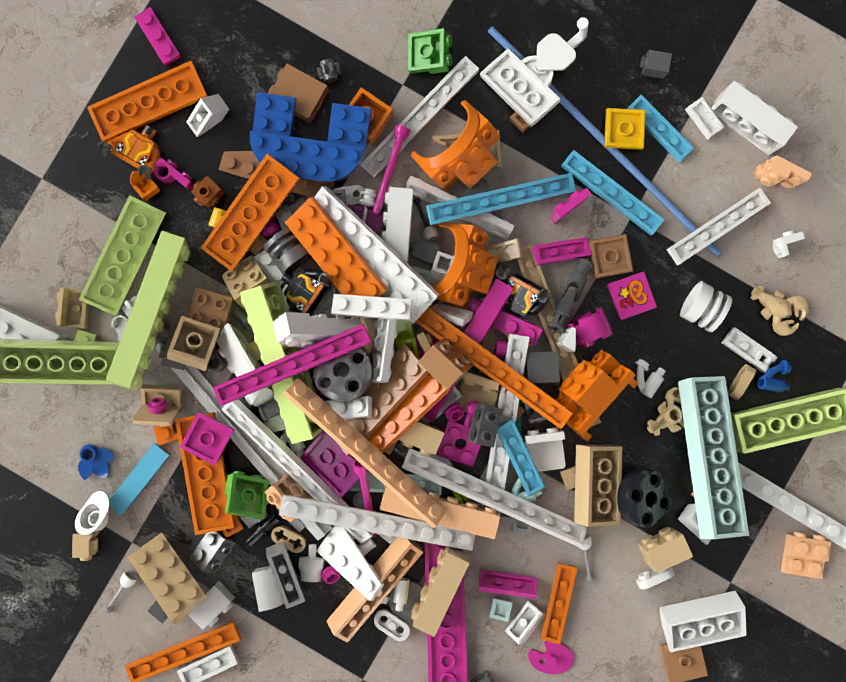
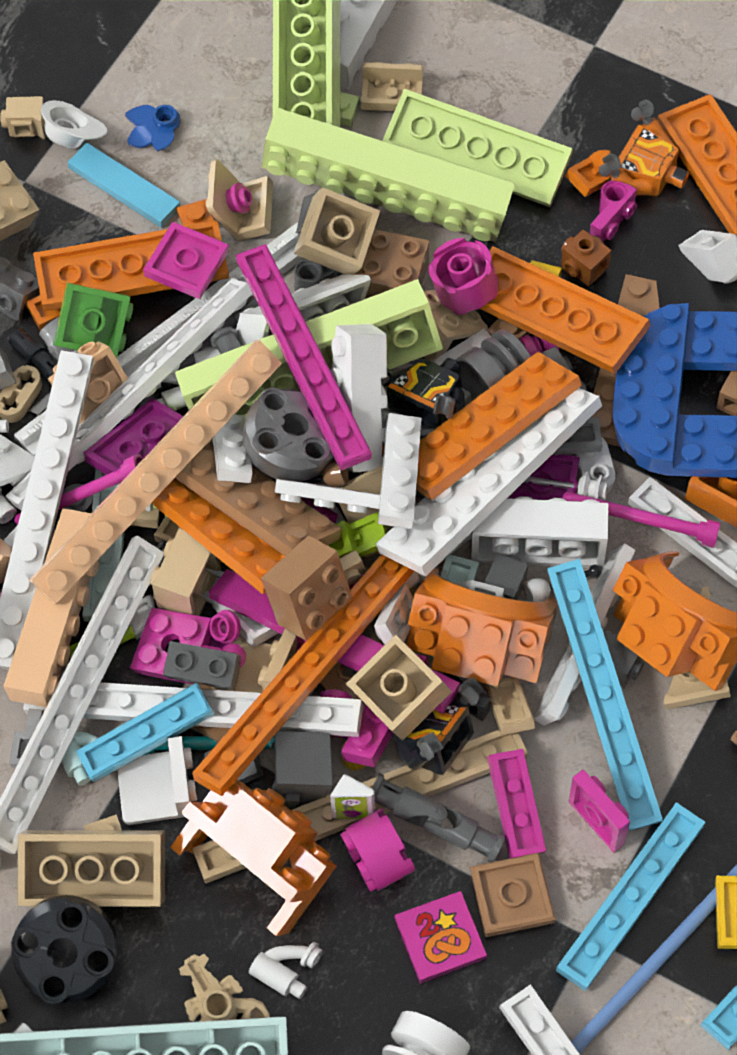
camera: 85 degrees right, 25 degrees down
none -> tan brick [346,635,452,741]
none -> dark pink brick [429,238,498,315]

